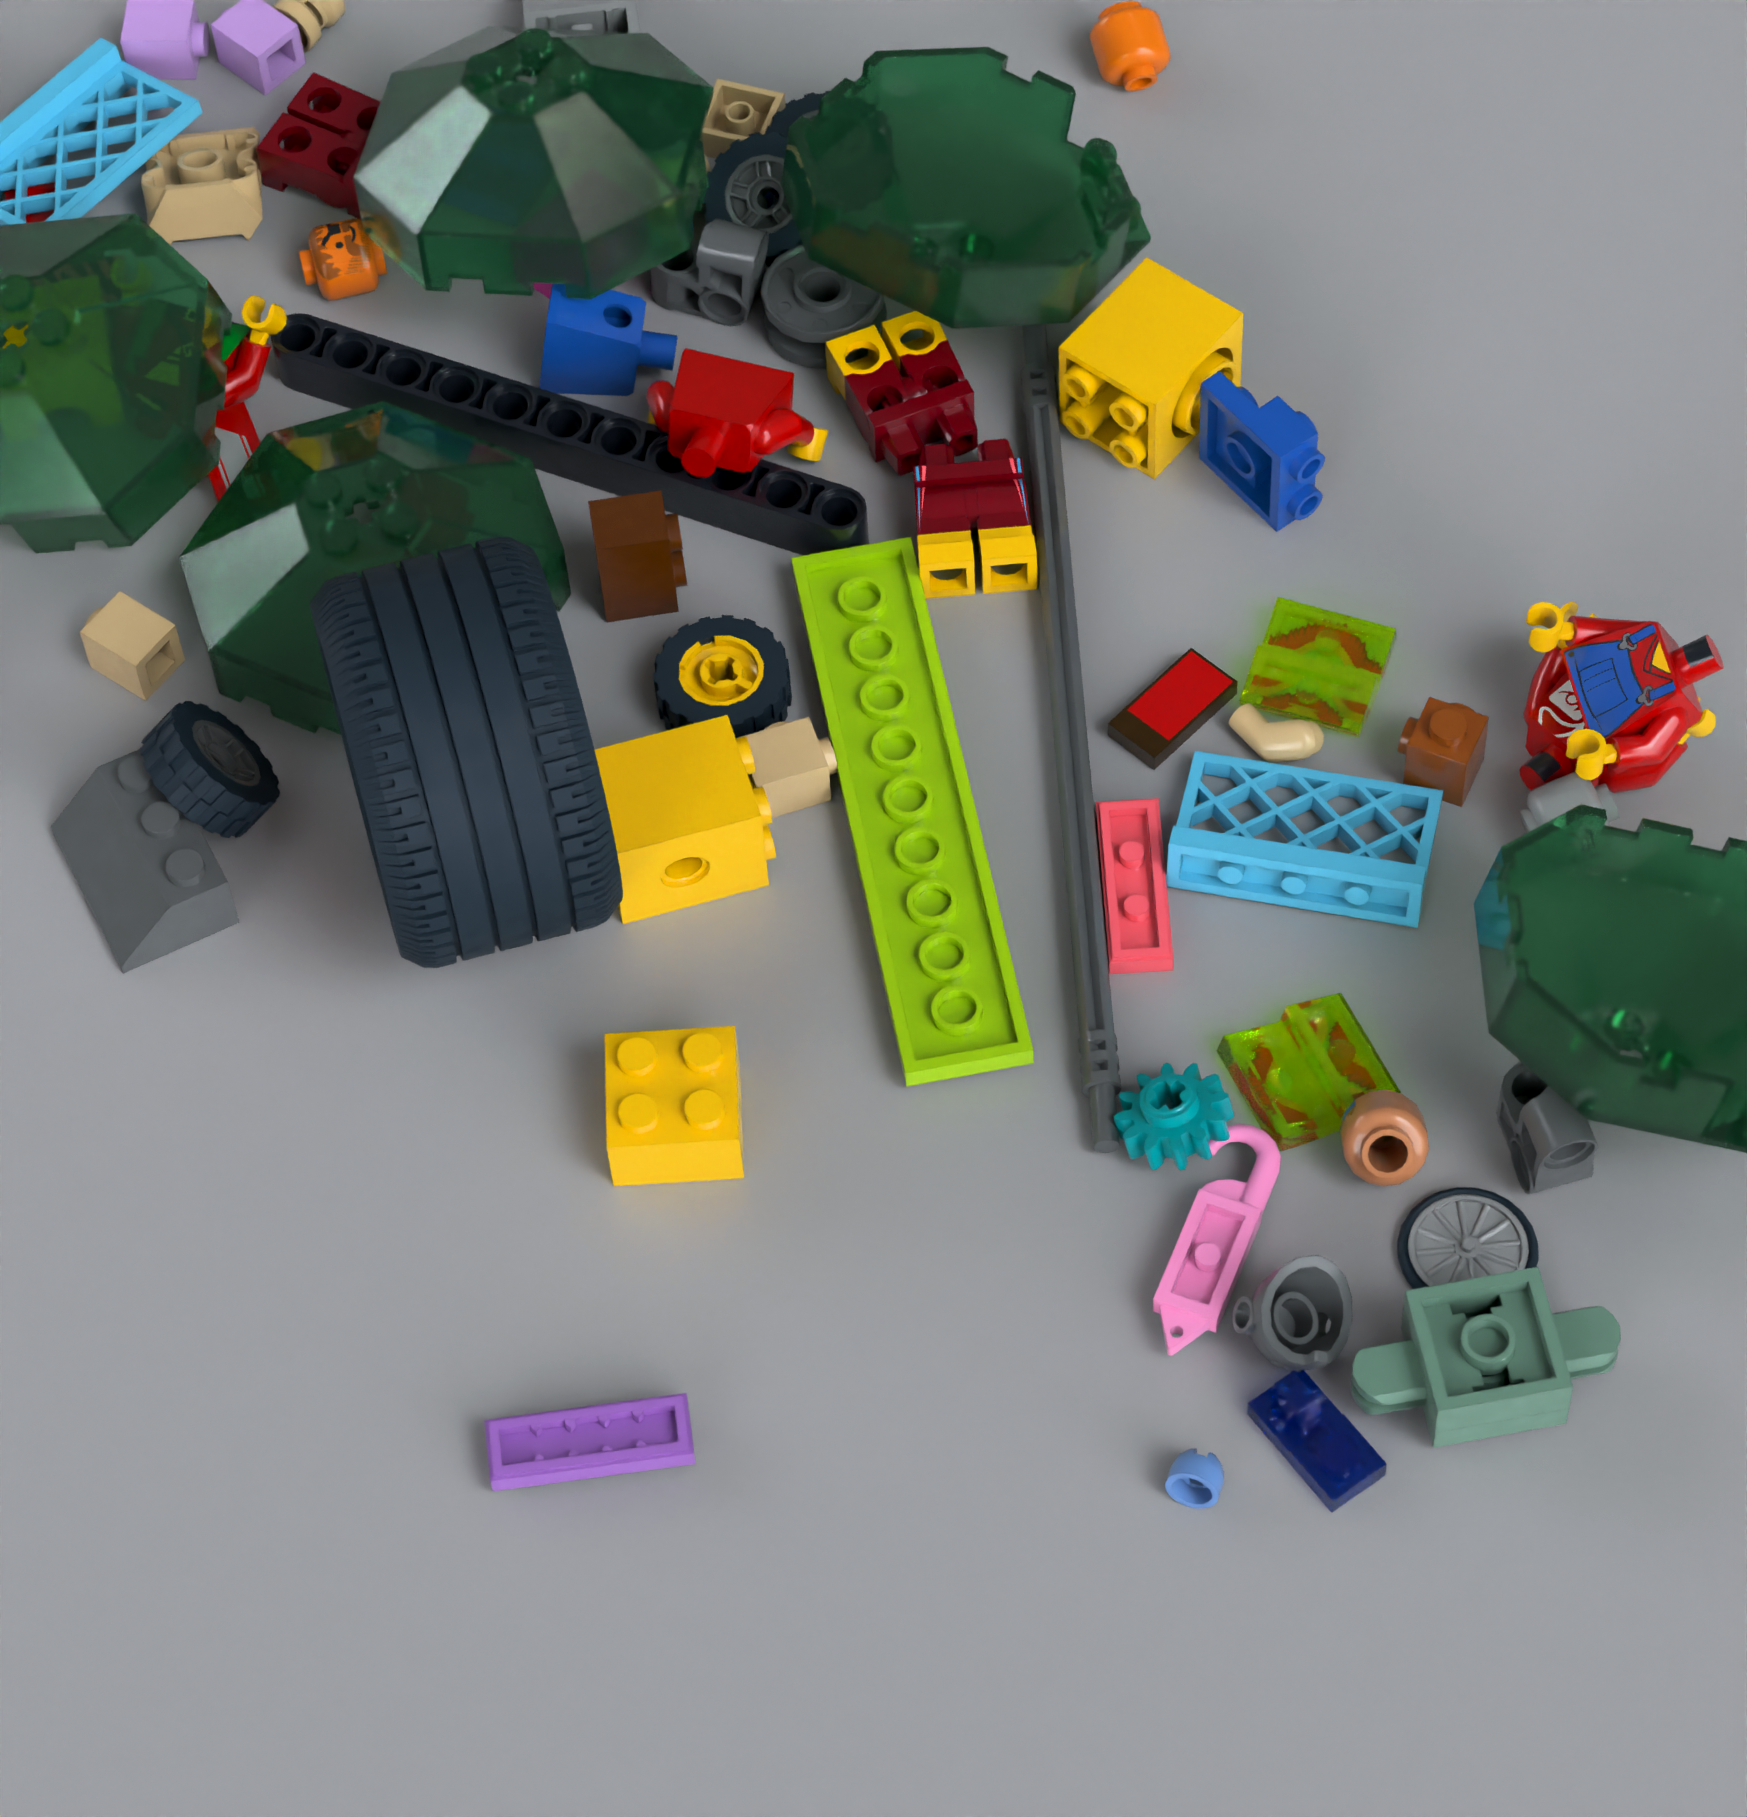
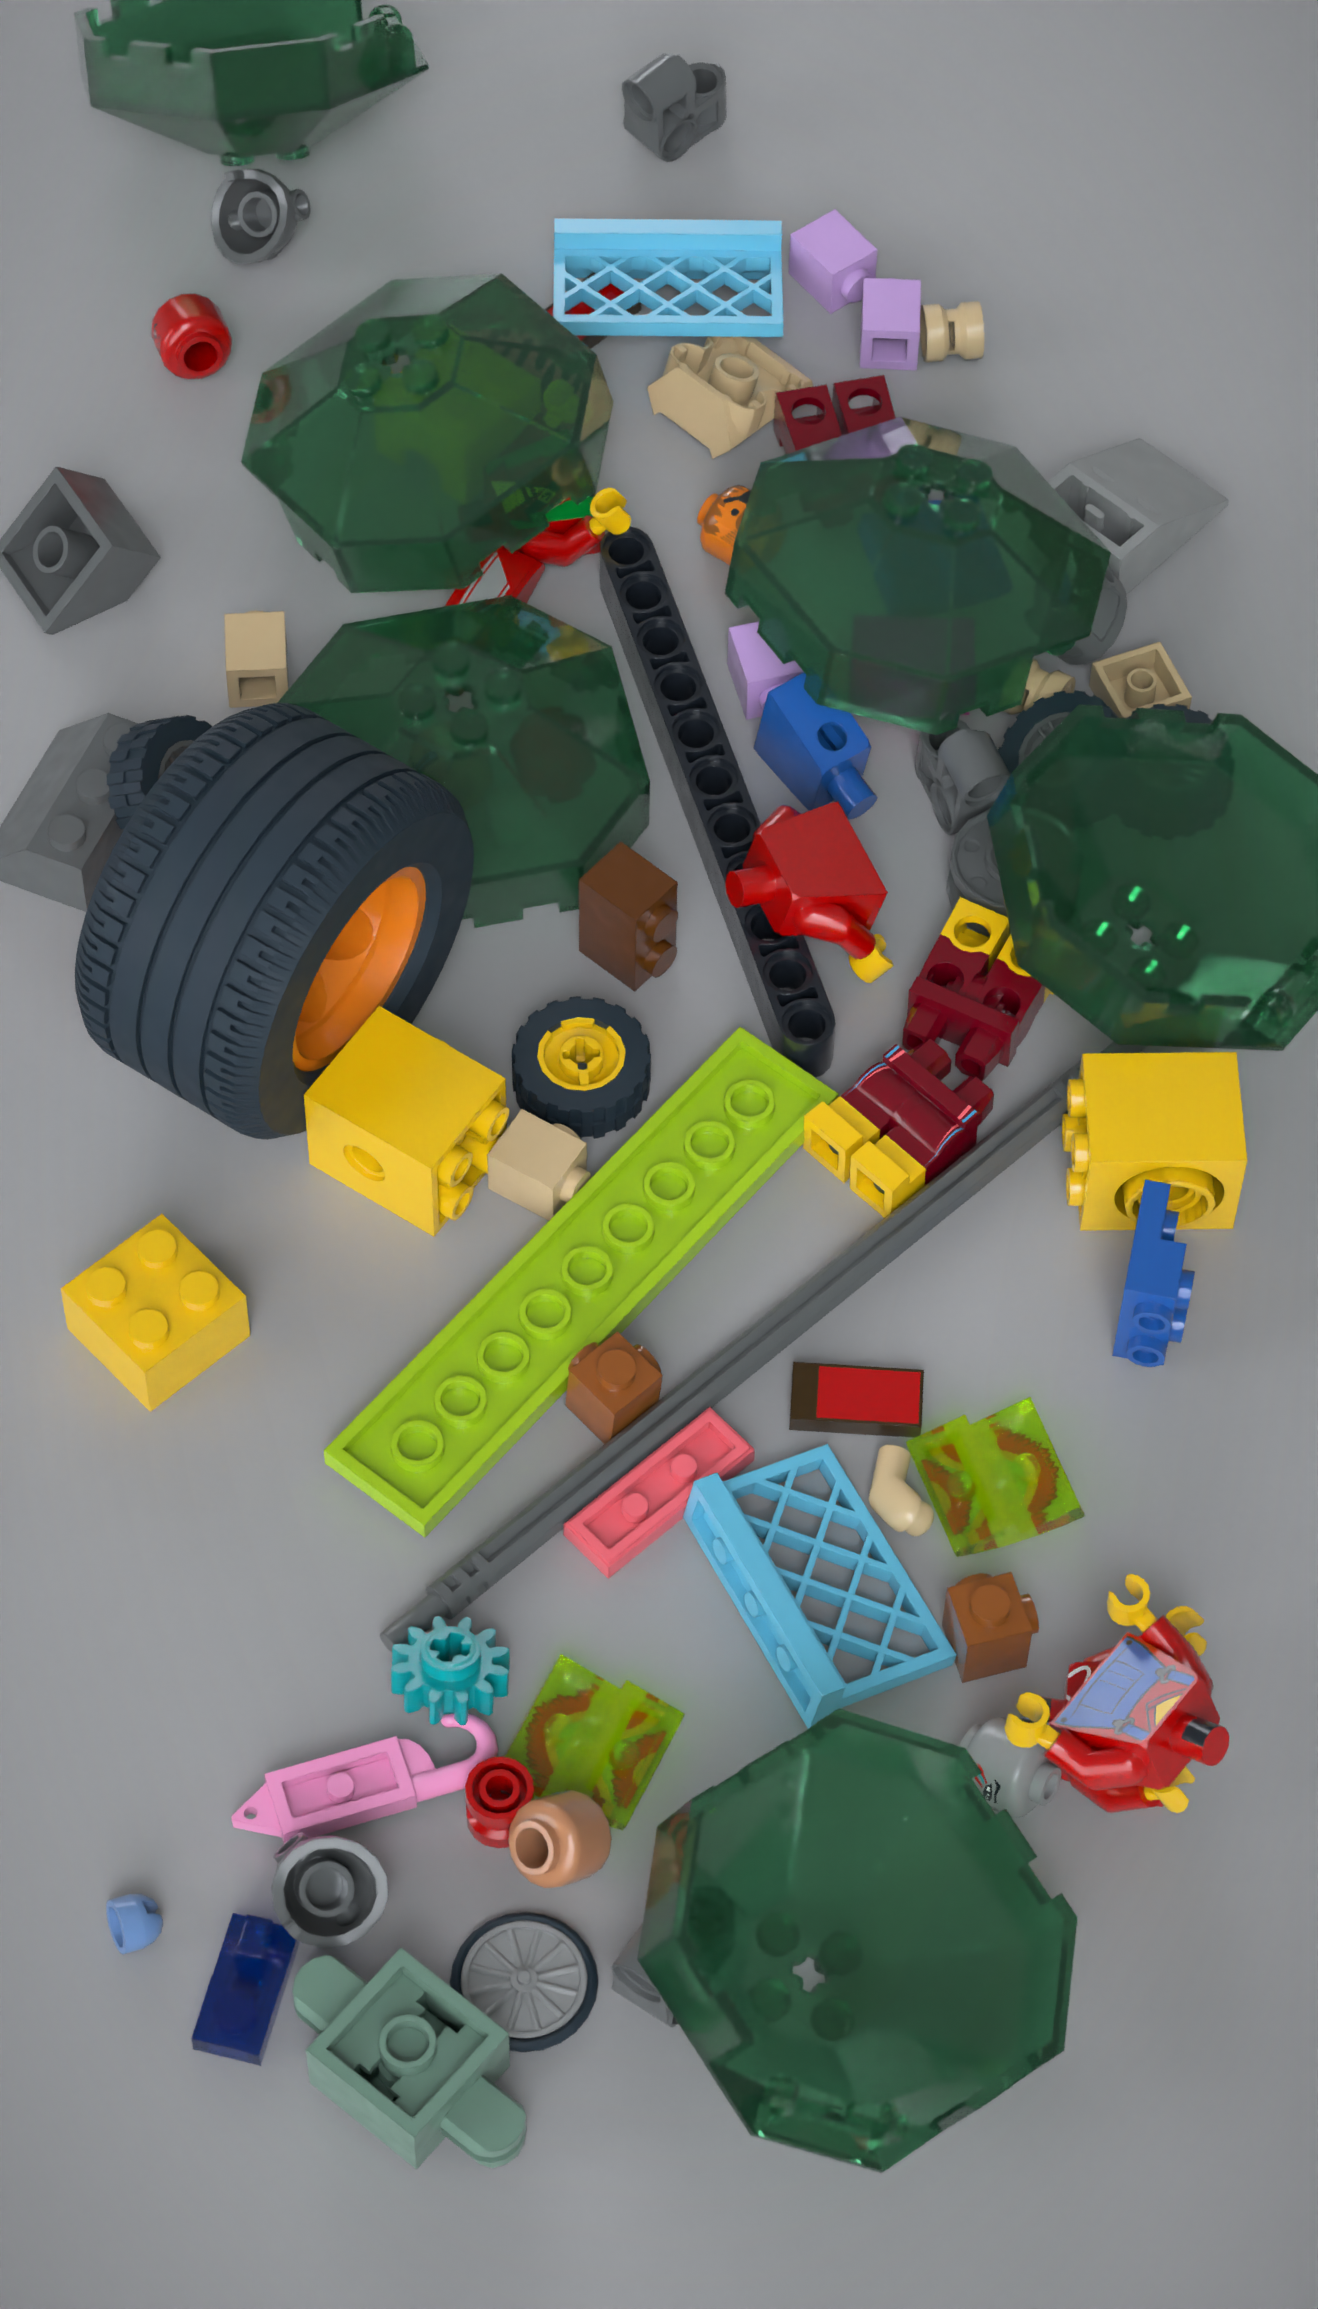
camera: 45 degrees right, 0 degrees up
none -> red wheel [465,1756,534,1849]
none -> dark orange brick [565,1331,663,1444]
none -> lavender brick [727,616,806,720]

